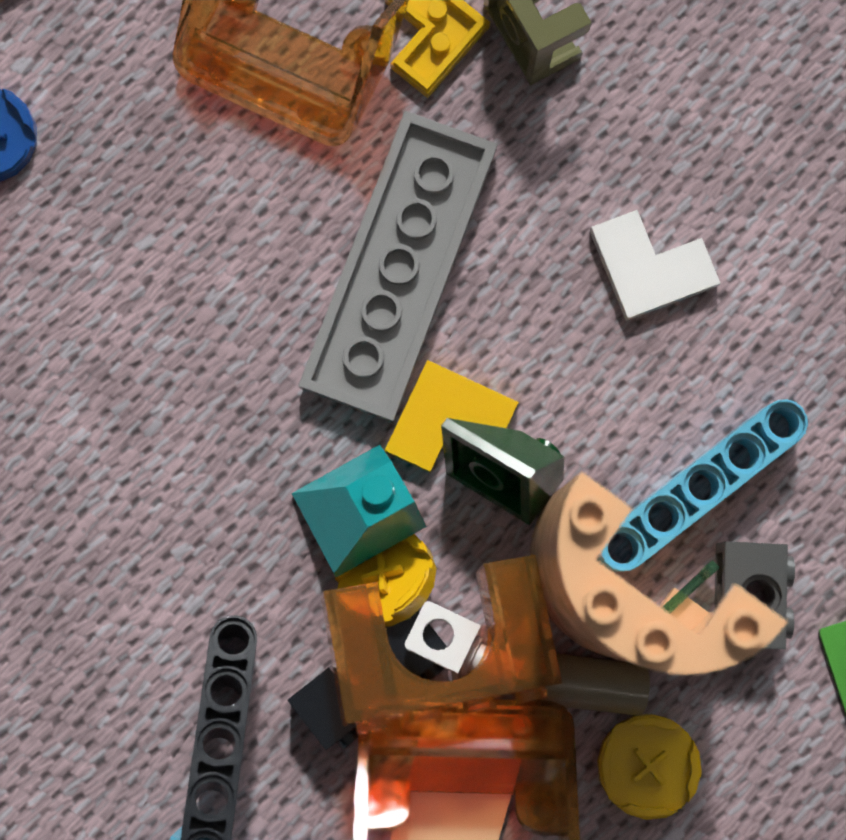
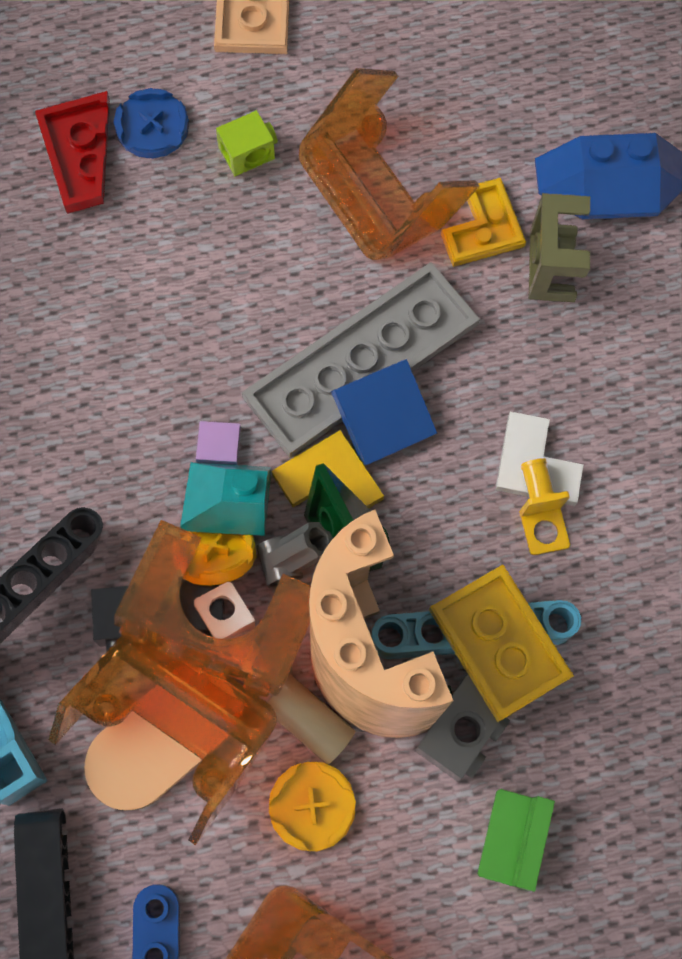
camera: 30 degrees right, 10 degrees down
none -> lavender tile [196,421,241,465]
none -> lime brick [216,110,278,177]
none -> dark grey piece [256,522,333,588]
none -> blue tile [331,359,437,466]
none -> yellow tile [429,565,574,722]
none -> yellow bracket [519,458,570,555]

